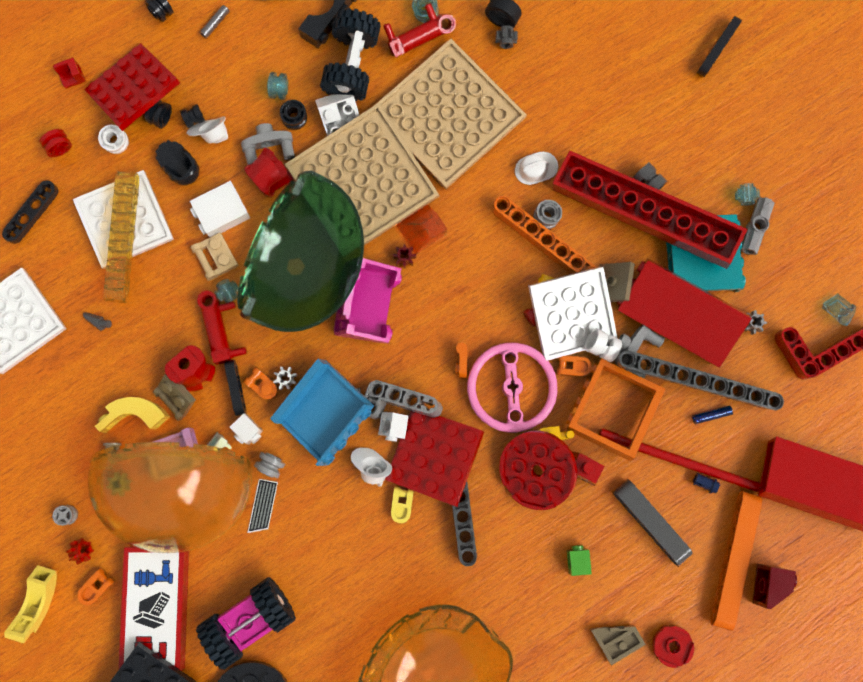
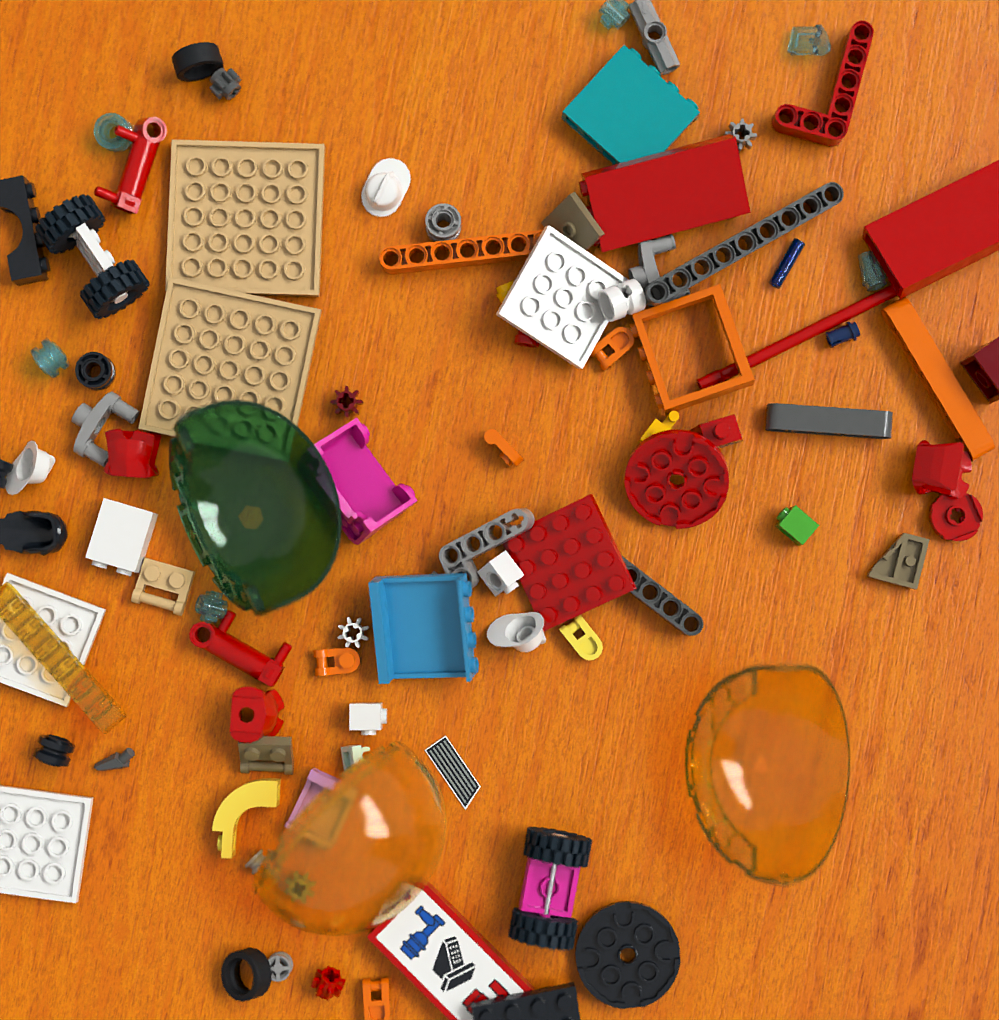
camera: 40 degrees left, 5 degrees up
black beam [224,360,246,416] -> none
light grey wheel [254,452,286,478] -> none
white slope [315,94,359,136] -> none
clear orange slope [396,205,447,254] -> none
bright pink piece [467,343,557,433] -> none
red brick [552,150,748,269] -> none
dark grey wheel [632,162,667,190] -> none
none -> black wheel [33,734,75,767]
none -> black tyre [221,947,272,1002]
none -> clear light blue cone [858,251,887,291]
none -> red piece [912,440,972,499]

